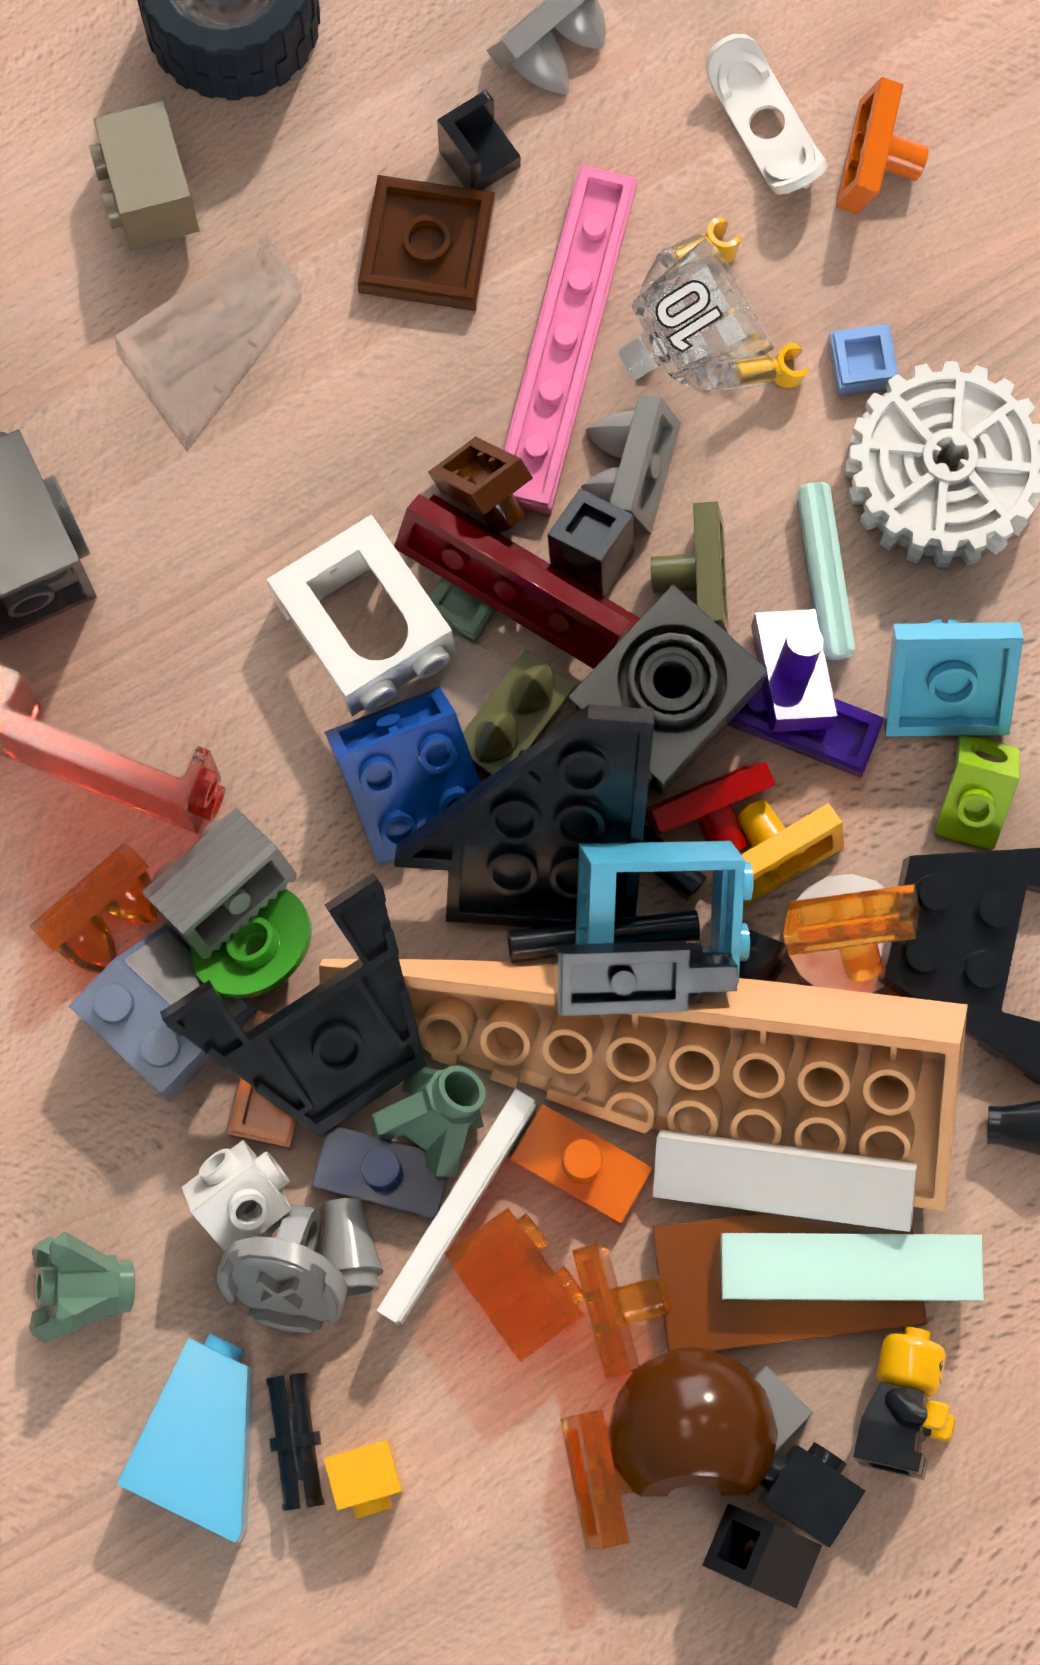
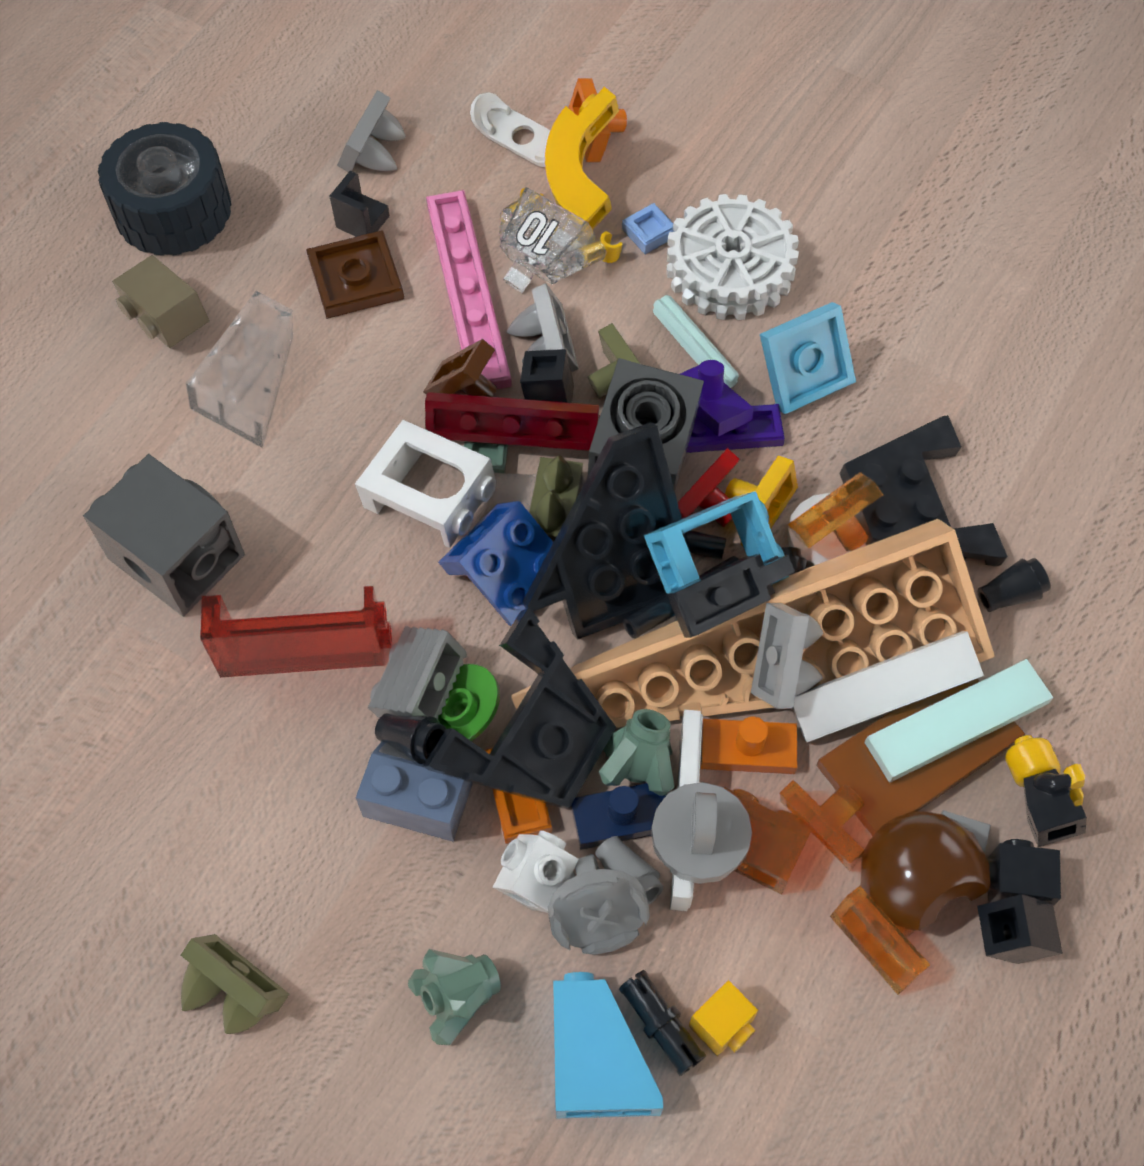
camera: 25 degrees left, 15 degrees down
clear orange tile [29,843,157,974] -> none
lime bracket [935,735,1020,850] -> none
none -> black cone [375,713,446,764]
none -> yellow arch [545,86,619,238]
none -> light grey tile [651,782,752,884]
none -> light grey tile [751,603,824,709]

